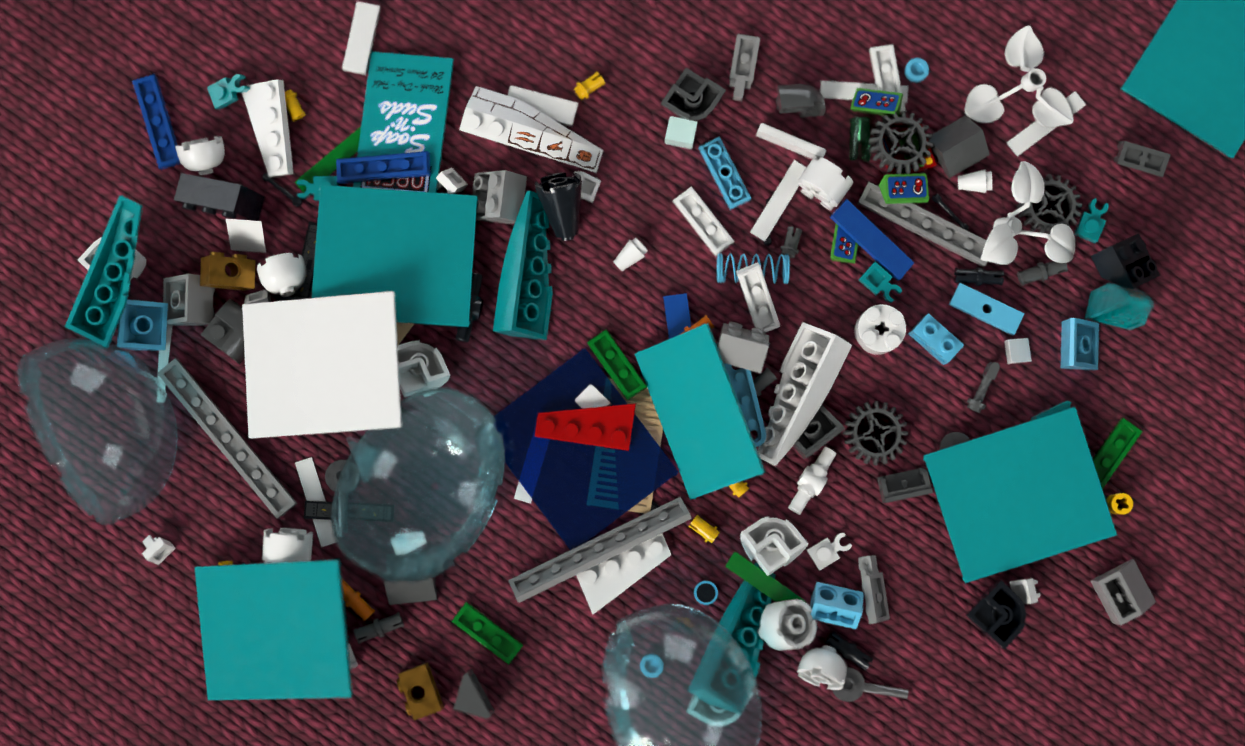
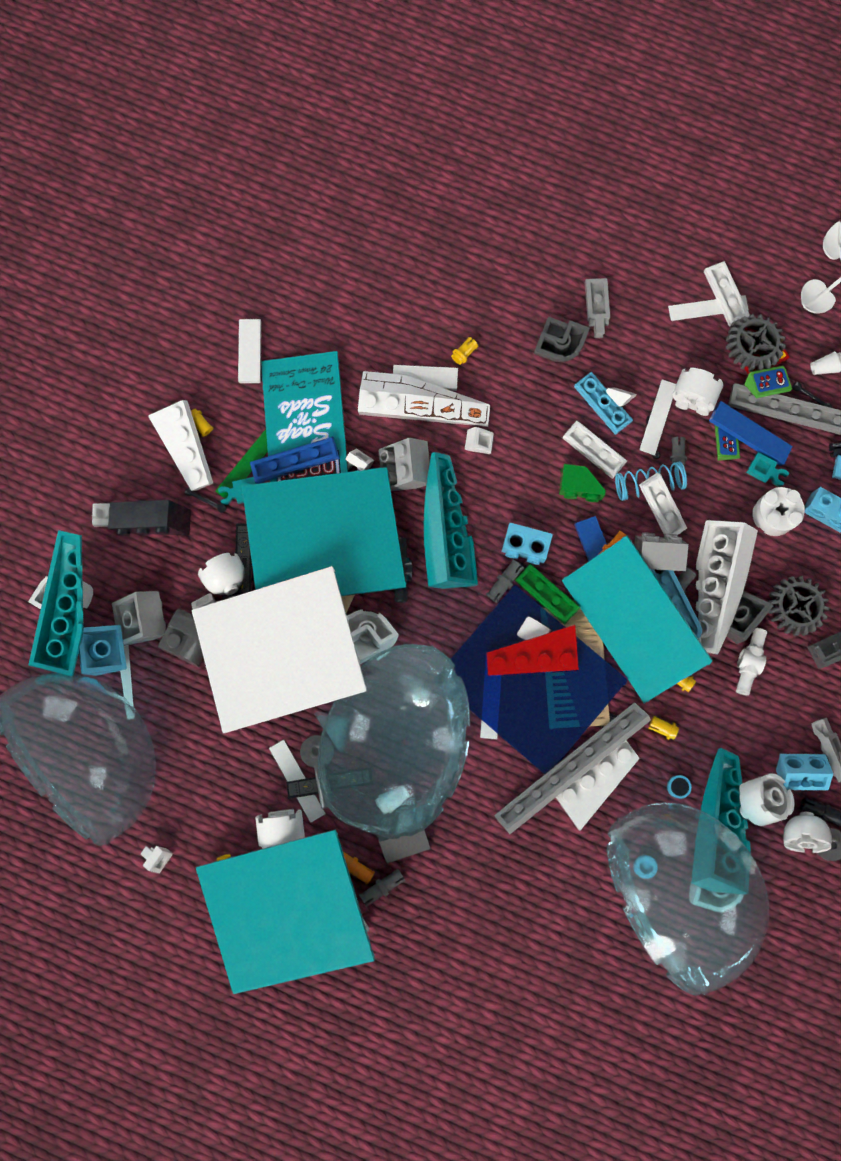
camera: 15 degrees left, 5 degrees down
blue tile [132,74,181,170] -> none
light grey plate [157,358,298,519] -> none
white cylinder [175,136,225,175] -> none
pearl gold brick [200,252,255,291] -> none
teal plate [207,74,250,109] -> none
white sticker [226,219,266,253] -> none
pearl gold brick [396,662,444,720] -> none
green tile [451,602,523,665] -> none
dark grey slope [453,669,495,719] -> none
black cone [535,172,582,241] -> none
white cone [613,237,648,272] -> none
light aqua panel [665,116,697,149] -> none
green sticker [725,552,806,602] -> none
white brick [740,516,808,576] -> none
white tile [756,123,826,160] -> none
dark grey brick [776,84,826,117] -> none
white plate [807,533,852,571] -> none
clear green hinge [849,117,871,162] -> none
slope [851,88,903,117] -> none
medium azure tile [905,58,929,83] -> none
dark grey slope [928,115,990,179] -> none
none -> white tile [92,503,110,527]
none -> dark grey pin [486,560,524,603]
none -> medium azure brick [501,523,553,565]
none -> green slope [559,464,606,502]
none -> white slope [606,387,637,406]

